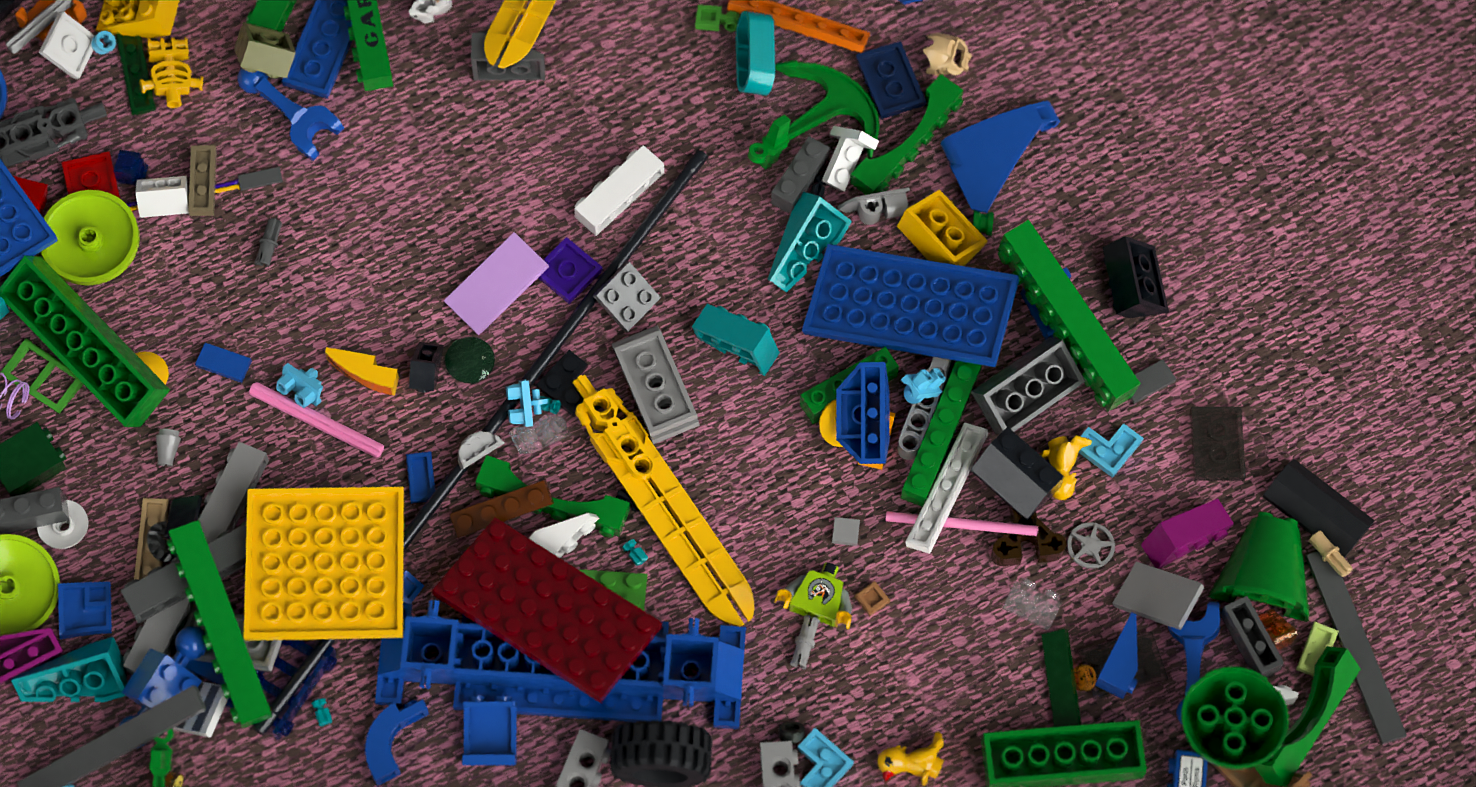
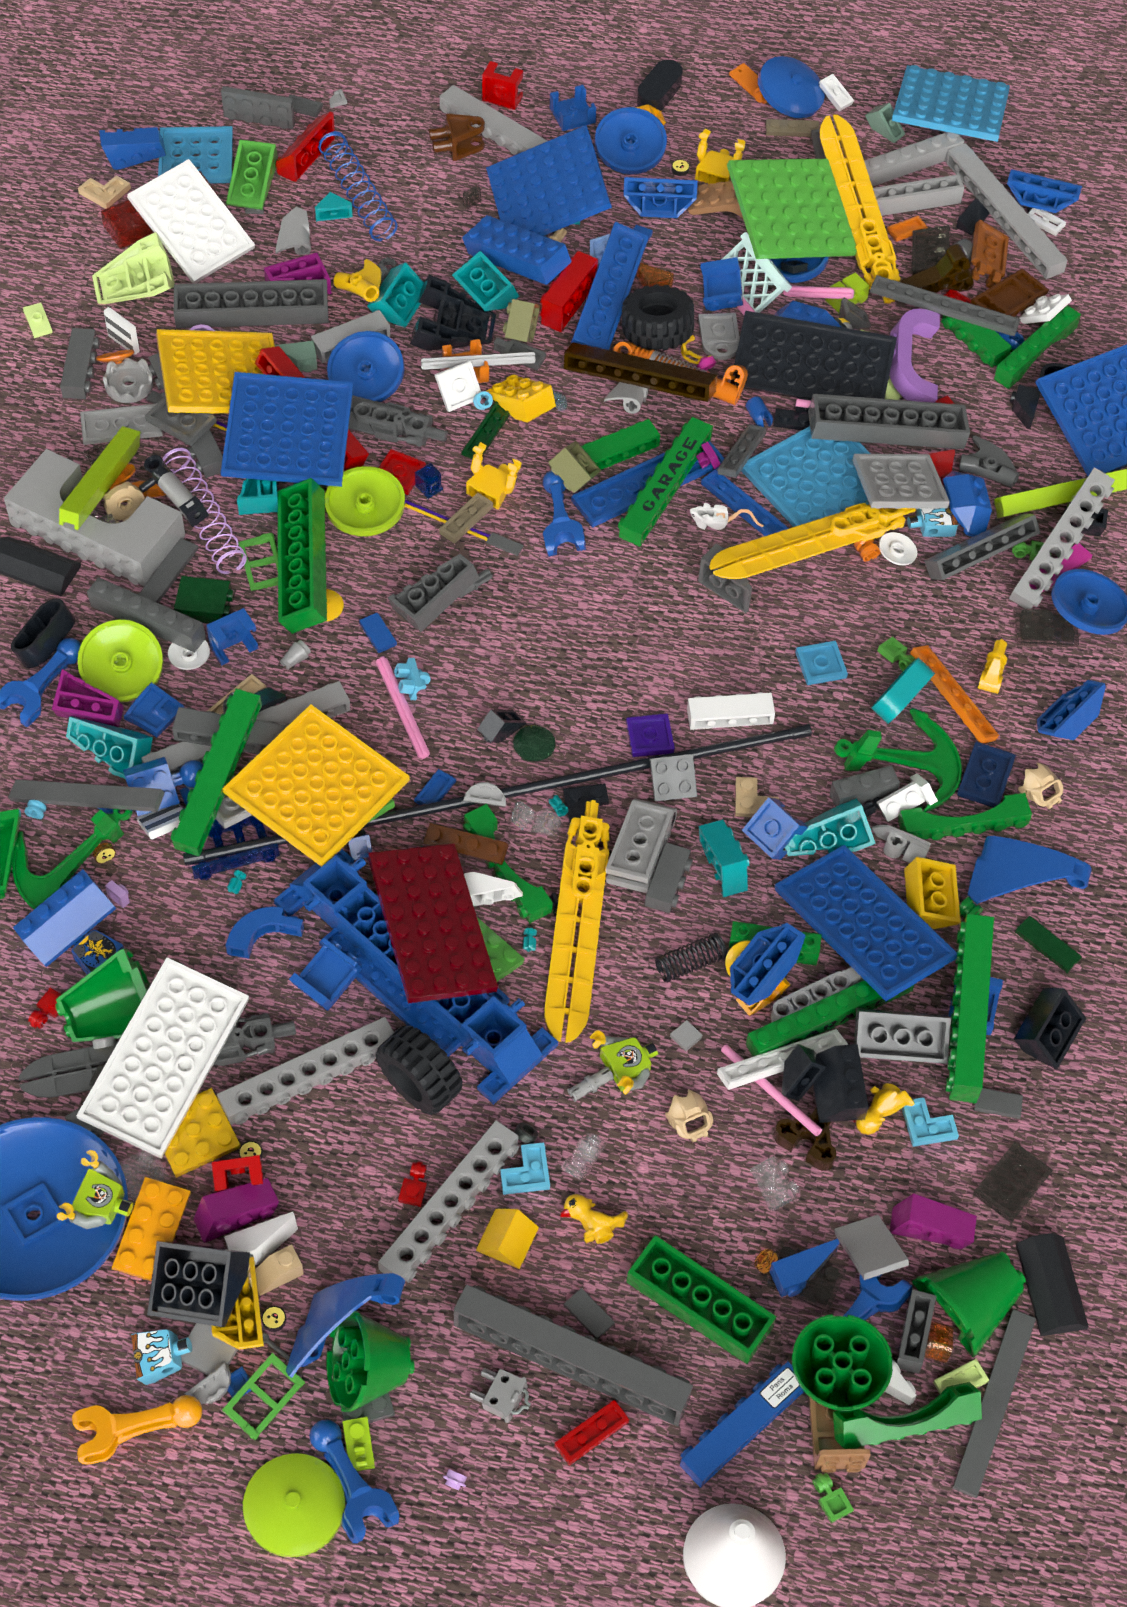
camera: 40 degrees right, 10 degrees down
white brick [135,176,189,218] -> none
yellow piece [139,37,203,108] -> none
yellow slope [325,347,399,396] -> none
lavender tile [444,232,549,335] -> none
medium azure hips [505,380,548,427] -> none
medium nougat tile [854,581,890,616] -> none
medium azure hips [901,368,946,404] -> none
dark green tile [1041,628,1082,727] -> none
light grey wheel [1067,522,1115,569] -> none
tan axle [1309,531,1352,577] -> none
none -> blue panel [206,608,259,666]
none -> dark grey wedge [387,554,479,632]
none -> yellow torso [466,442,522,509]
none -> clear slope [561,1133,607,1180]
none -> dark grey brick [645,842,693,914]
none -> black piece [655,932,727,983]
none -> tan helmet [665,1089,713,1143]
none -> tan plate [735,777,779,817]
none -> panel [742,797,808,860]
none -> black slope [782,1044,827,1102]
none -> dark azure plate [795,641,848,685]
none -> dark green tile [1015,916,1082,973]

